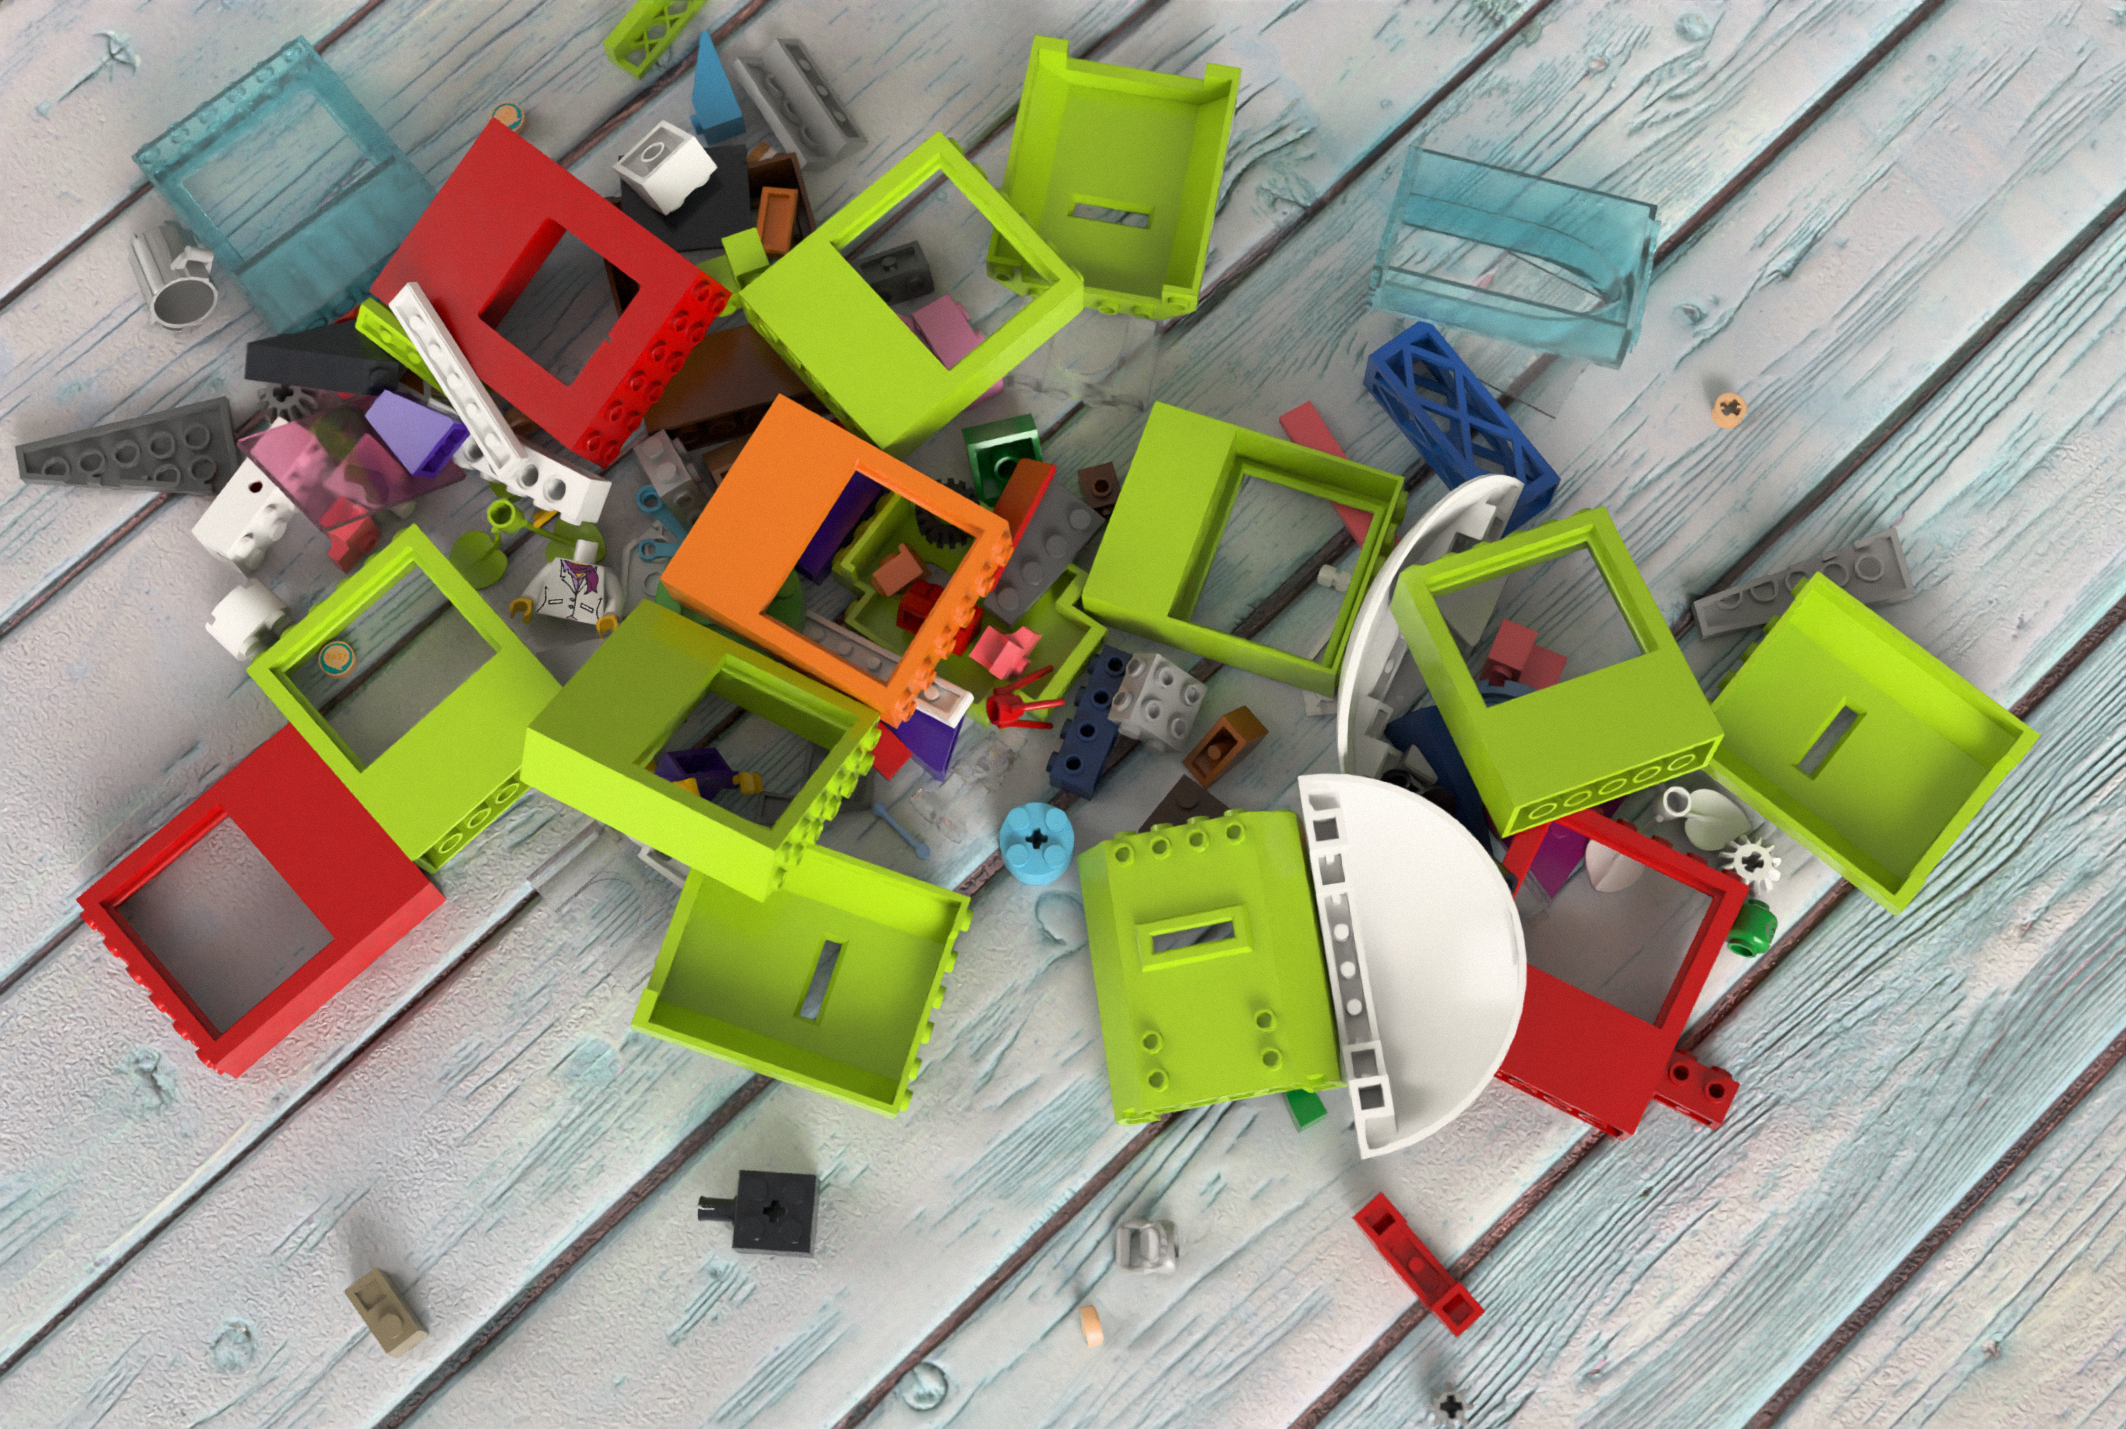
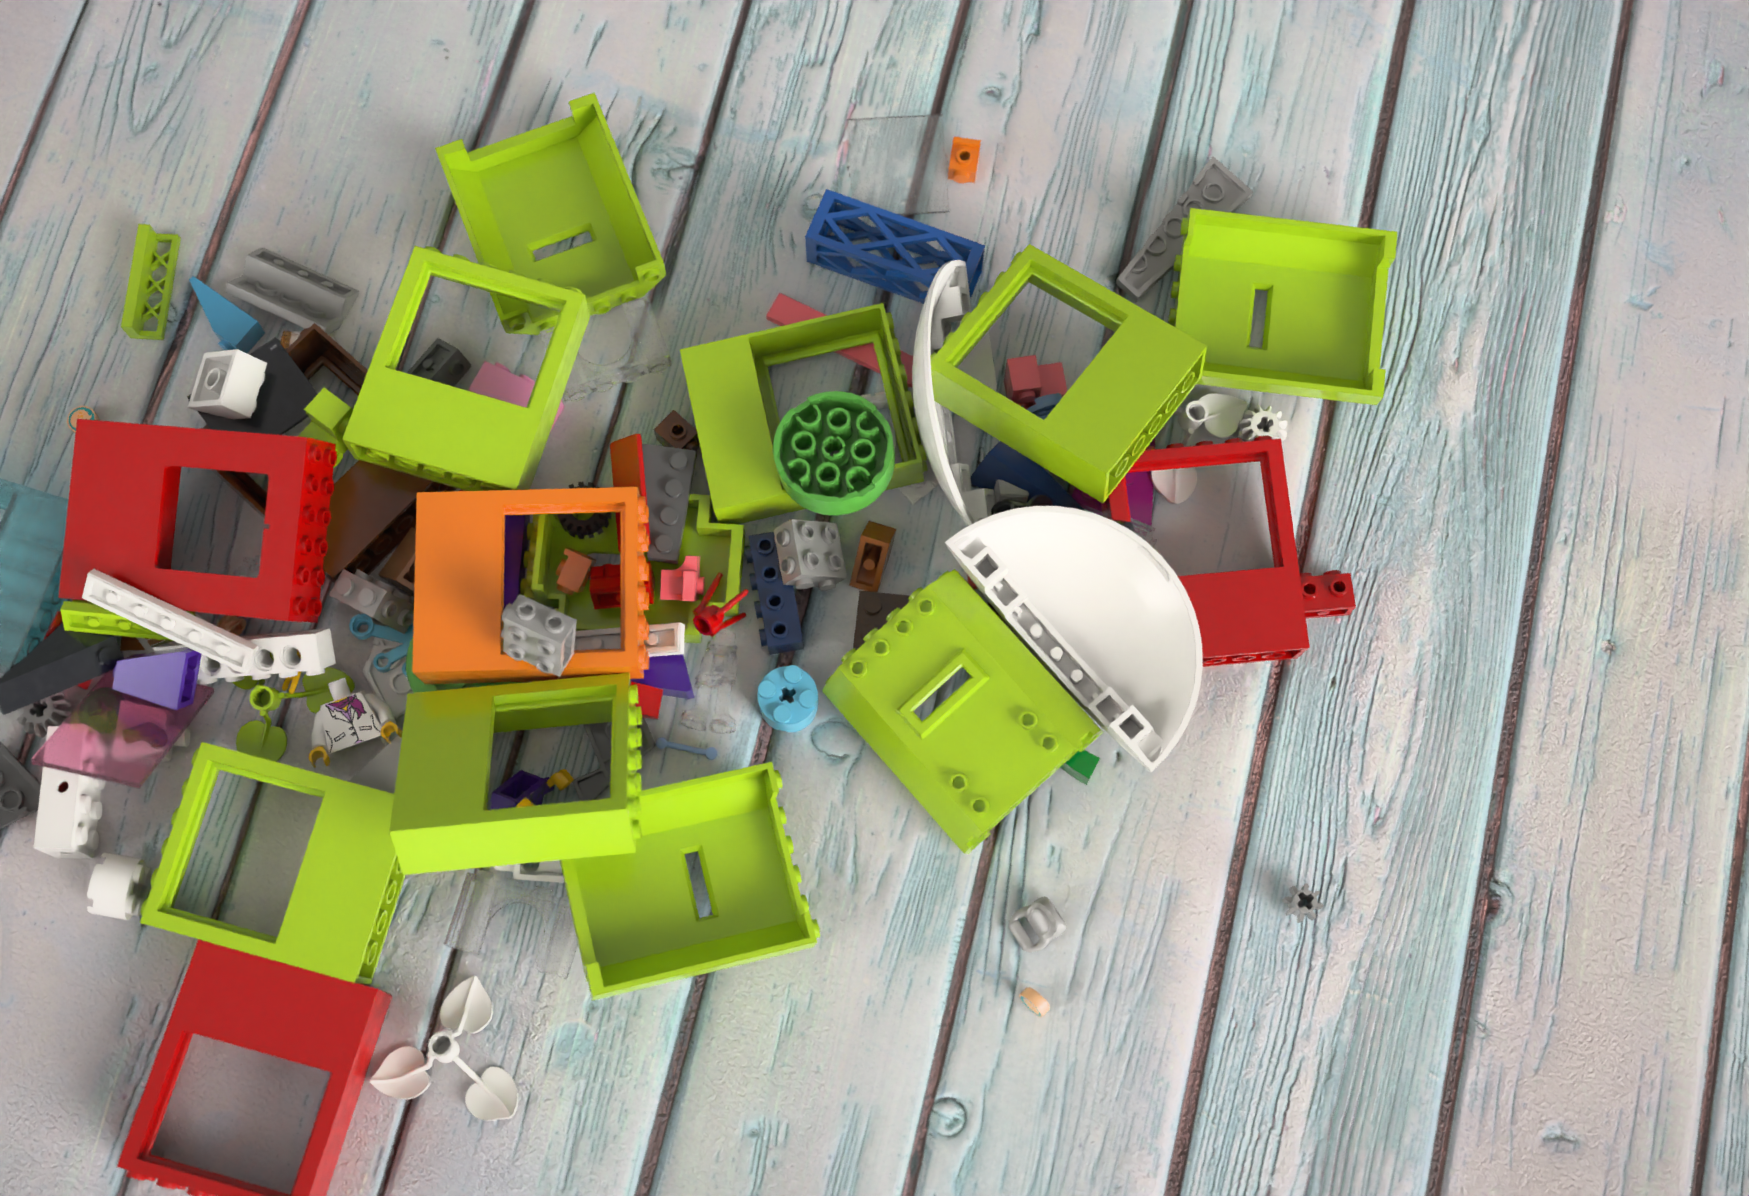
camera: 35 degrees left, 0 degrees up
coral brick [317,497,382,574] -> none
light nougat tile [318,641,358,679] -> none
black brick [698,1170,821,1258] -> none
orange tile [756,187,799,259] -> none
green slope [961,413,1044,507] -> none
red slope [1352,1192,1486,1338] -> none
clear light blue panel [1365,145,1661,371] -> none
light nougat bush [1711,393,1747,429] -> none
green head [1725,899,1778,958] -> none
none -> white plant [370,976,518,1121]
none -> light grey brick [501,594,576,677]
none -> bright green brick [773,391,895,516]
none -> orange brick [948,137,981,184]

